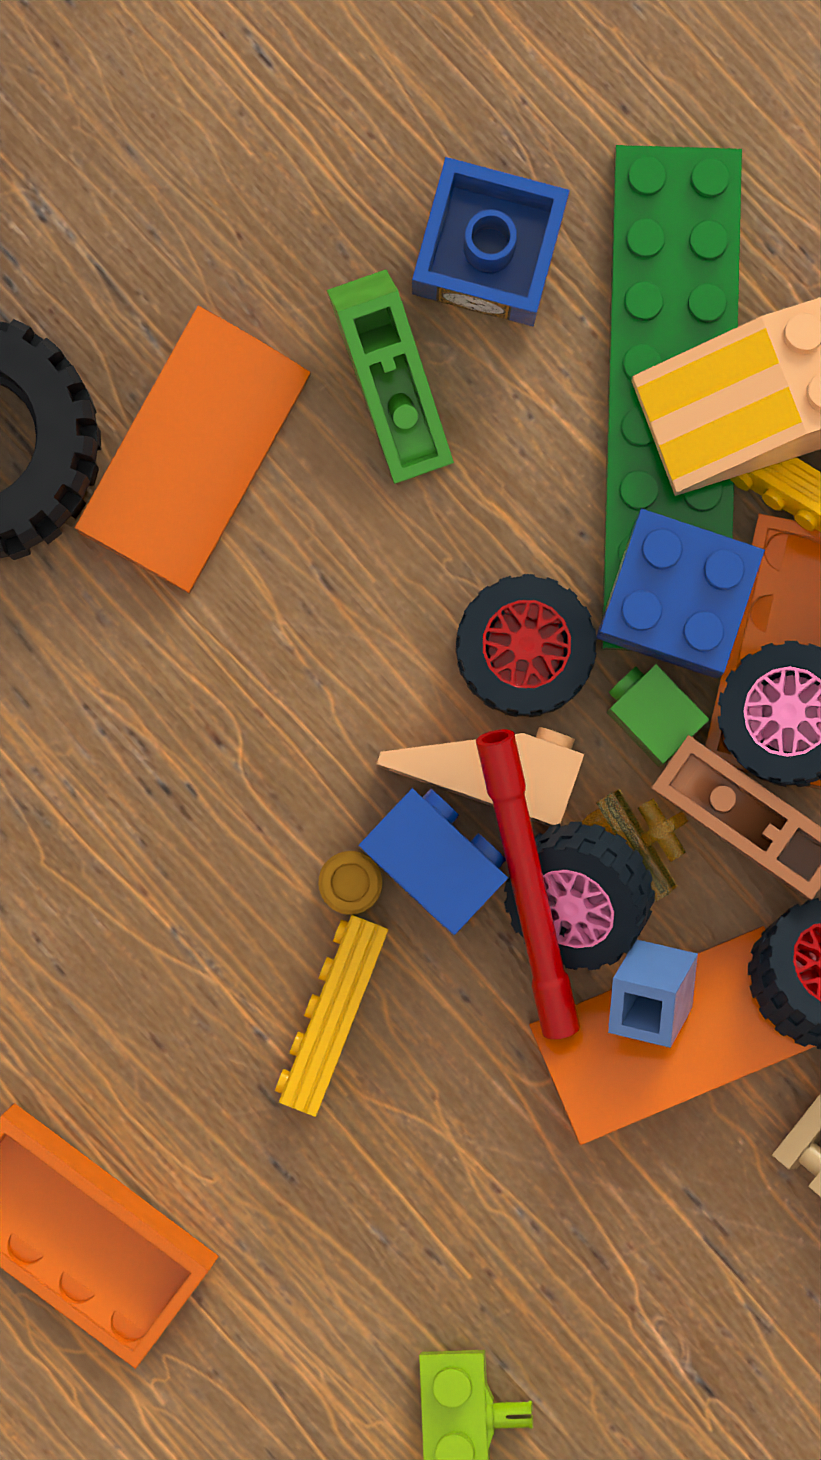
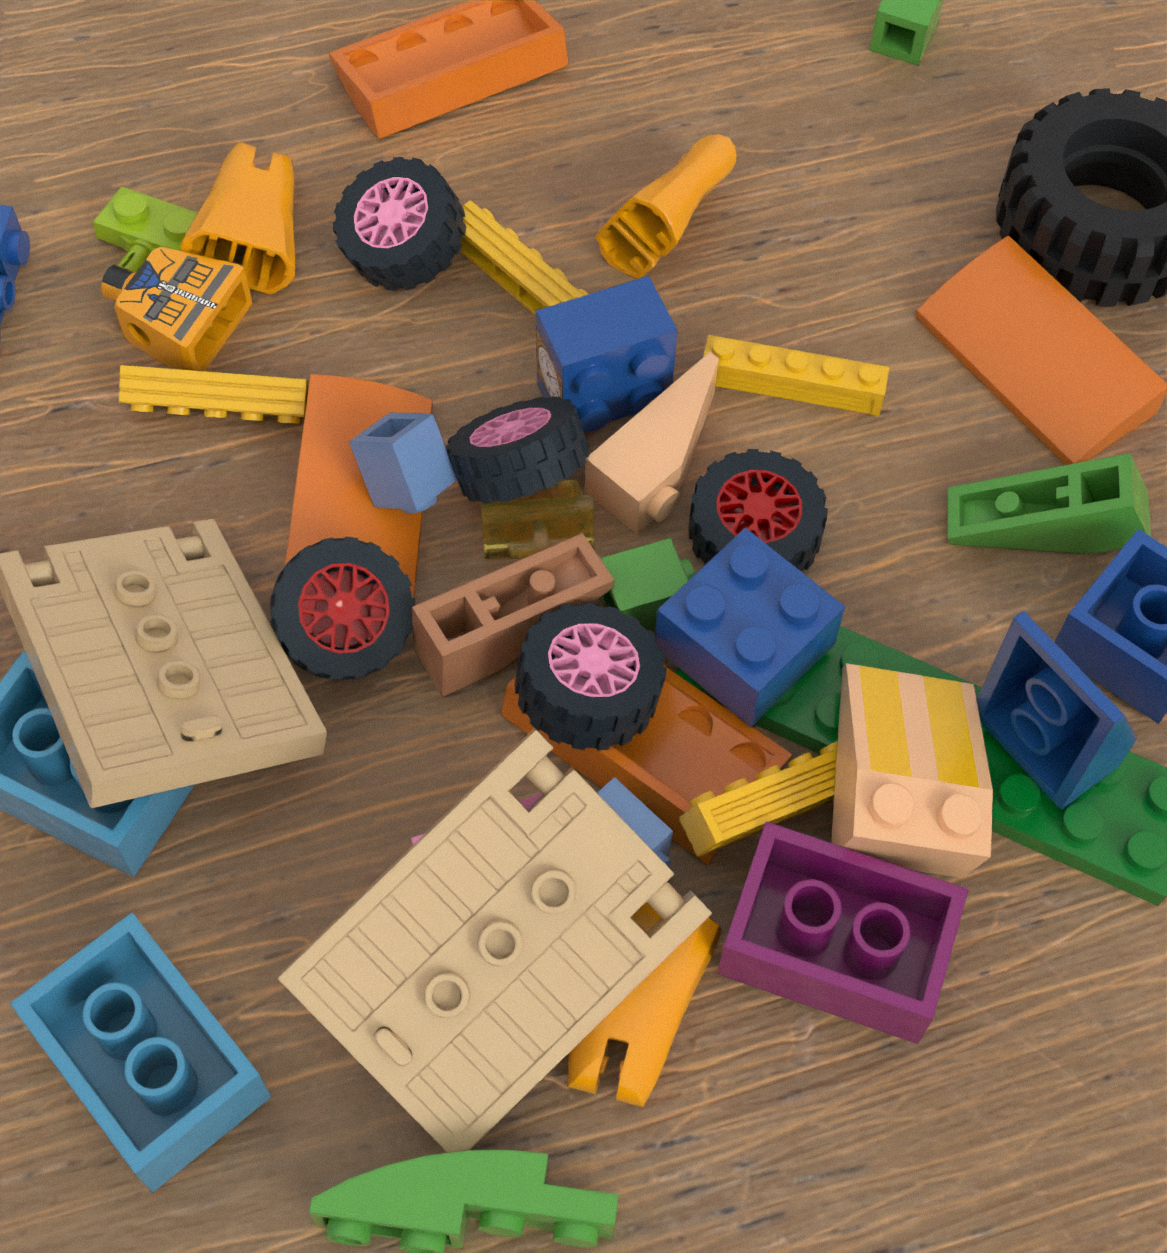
camera: 115 degrees right, 25 degrees down
red piece [476,729,580,1039] -> none
none -> light orange torso [101,247,253,371]
none -> yellow piece [119,365,310,424]
none -> light orange piece [180,142,296,295]
none -> black wheel [333,157,466,291]
none -> light orange piece [595,134,737,279]
none -> yellow piece [703,335,890,416]
none -> blue slope [976,611,1137,810]

